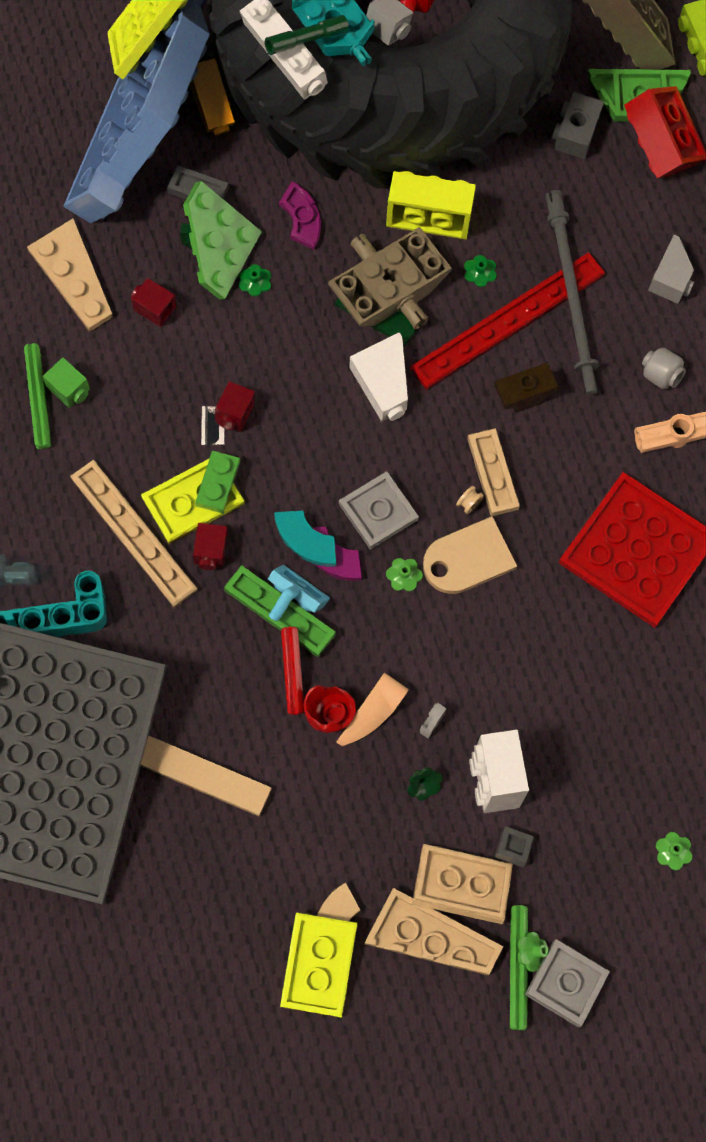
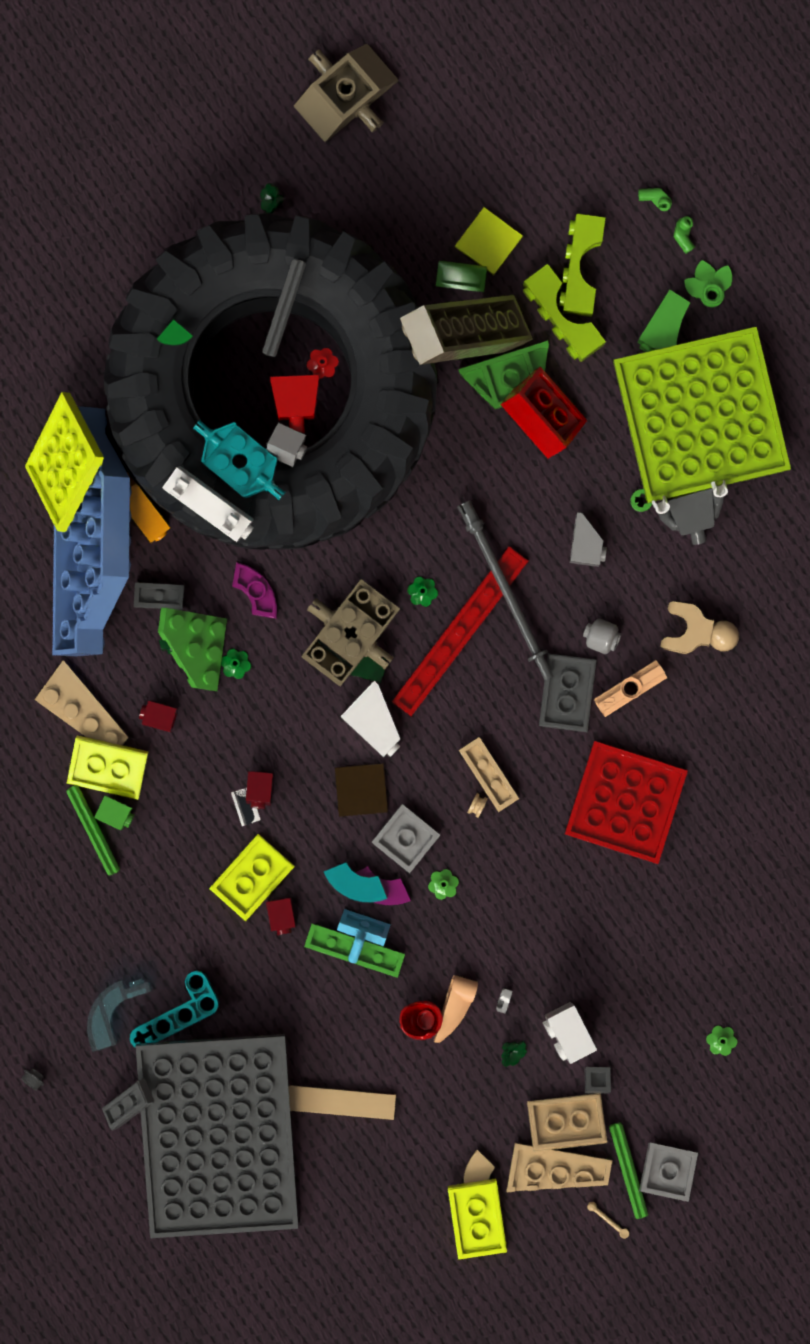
camera: 20 degrees left, 15 degrees up
tan tile [70,460,197,608] -> none
bright green plate [195,451,240,514] -> none
dark green piece [264,15,349,55] -> none
red axle [281,626,304,715] -> none
neon yellow brick [386,171,476,240] -> none
tan tile [423,517,517,594] -> none
dark brown brick [494,363,558,413] -> none
bright green plant [518,932,549,972] -> none
dark grey brick [552,92,604,159] -> none
none -> neon yellow tile [67,735,149,800]
none -> dark brown tile [335,764,388,817]
none -> dark grey tile [539,653,597,732]
none -> tan hinge [587,1202,629,1239]

